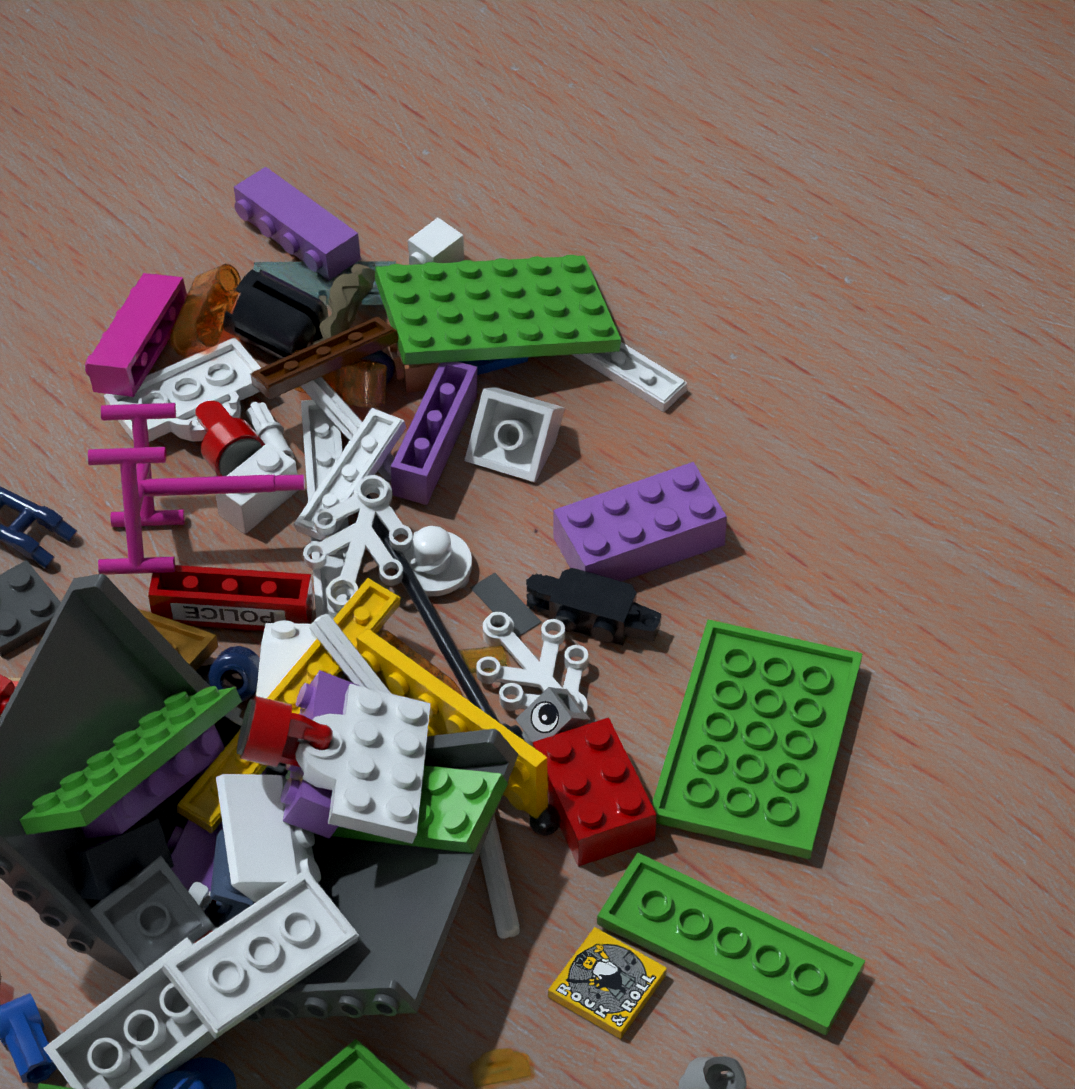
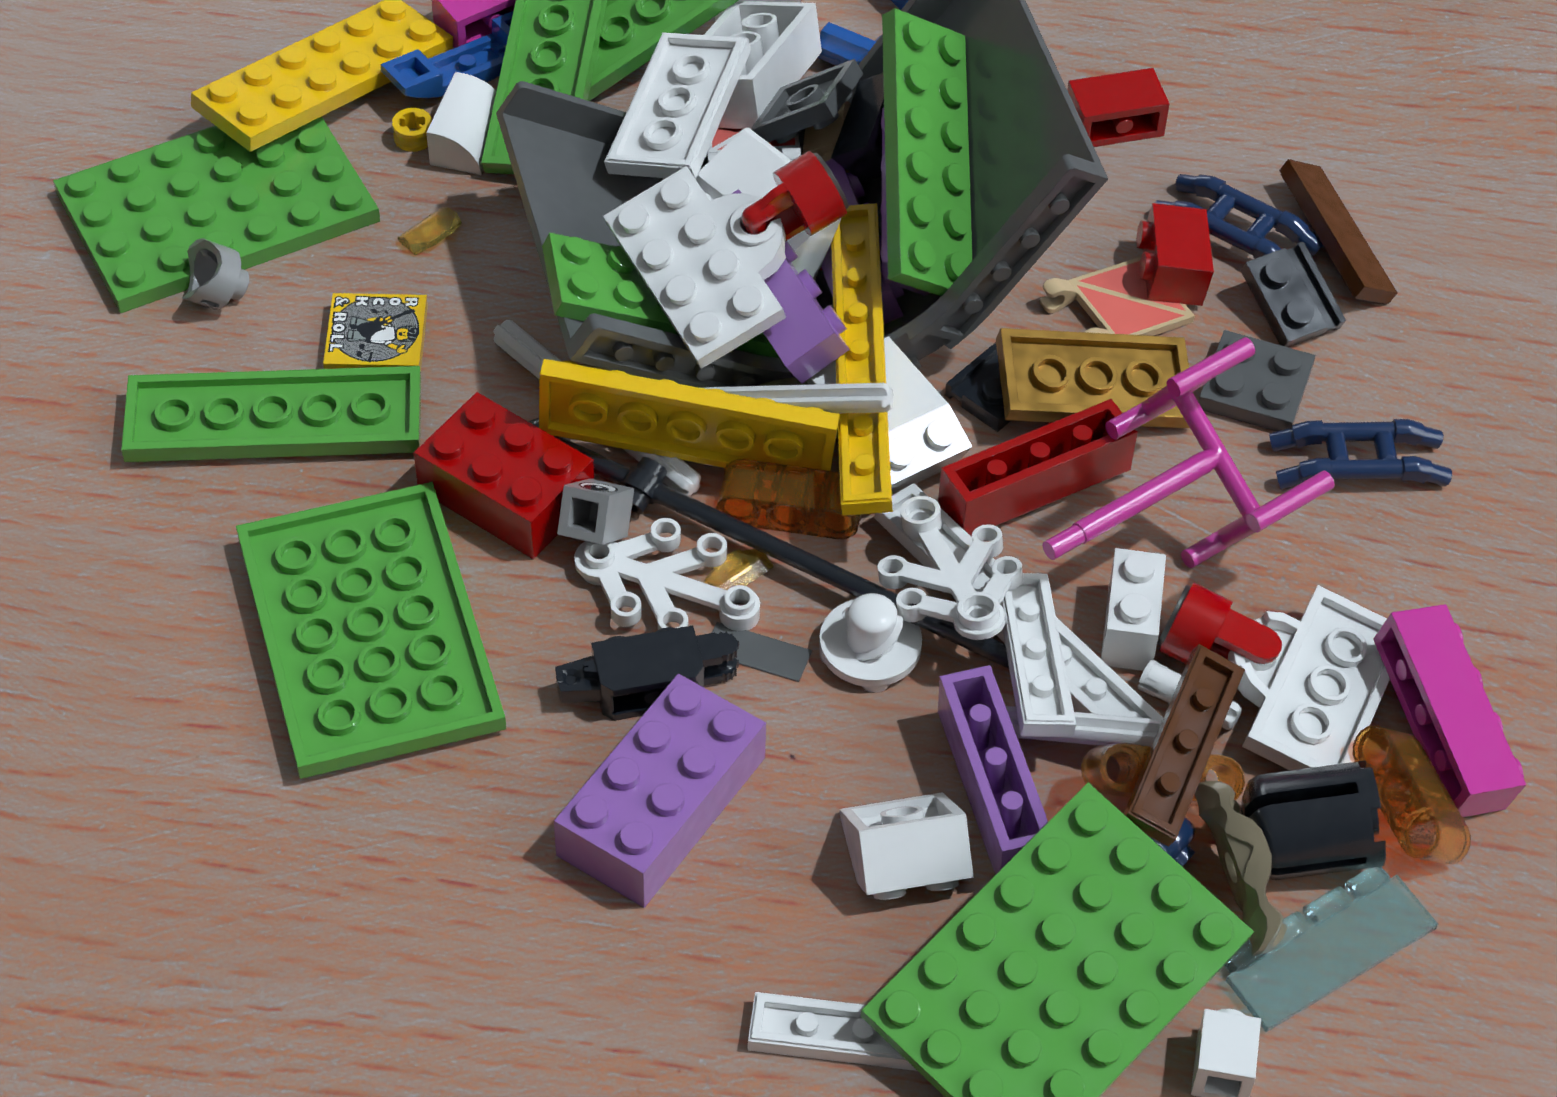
camera: 145 degrees right, 0 degrees up
dark blue head [208,646,260,702] -> none
medium lavender brick [234,167,361,280] -> none

